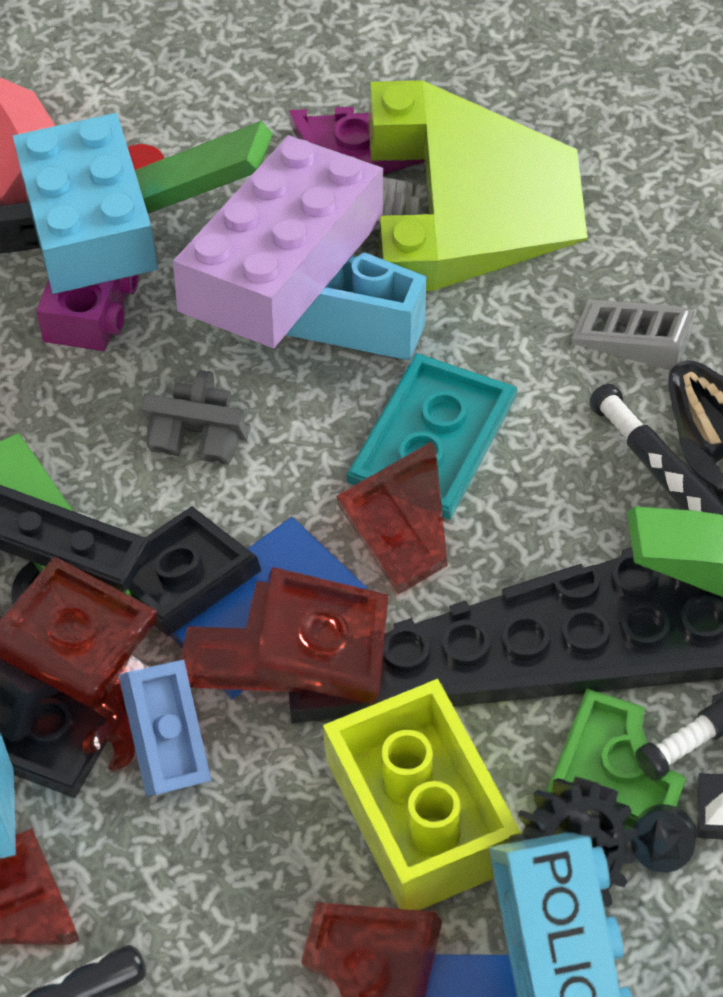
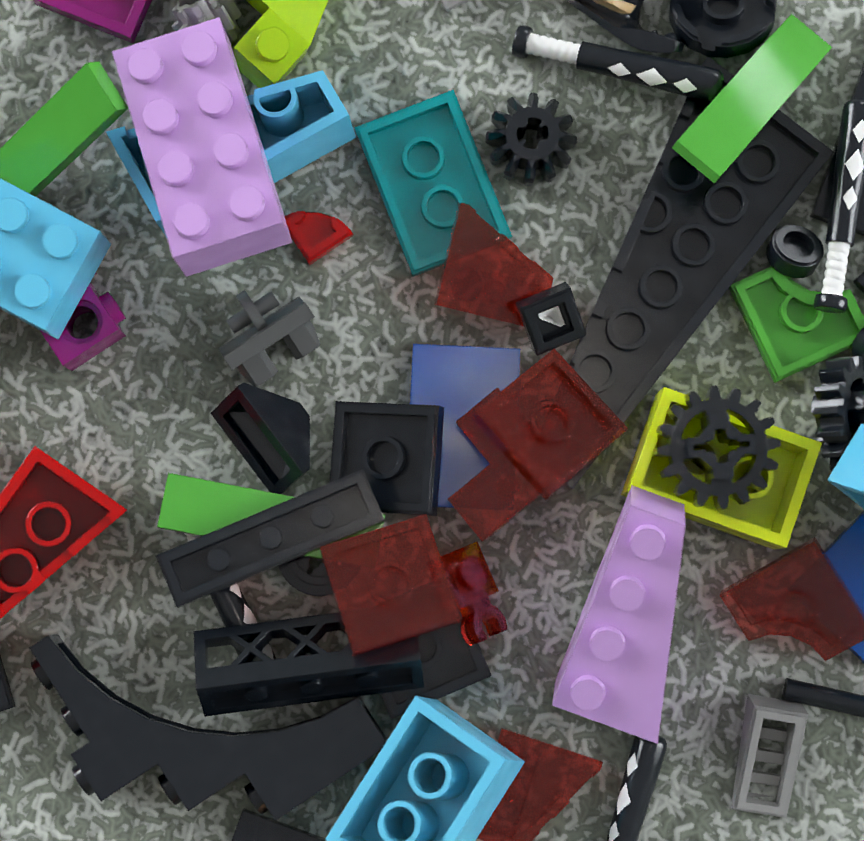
camera: 55 degrees left, 30 degrees up
medium blue plate [119,659,212,797] -> none
none -> black slope [210,383,310,494]
none -> red tile [284,211,354,265]
none -> black gear [485,92,577,186]
none -> black tile [515,282,587,356]
none -> lavender wedge [552,485,685,744]
none -> black gear [654,385,781,510]
none -> black tile [766,225,824,278]

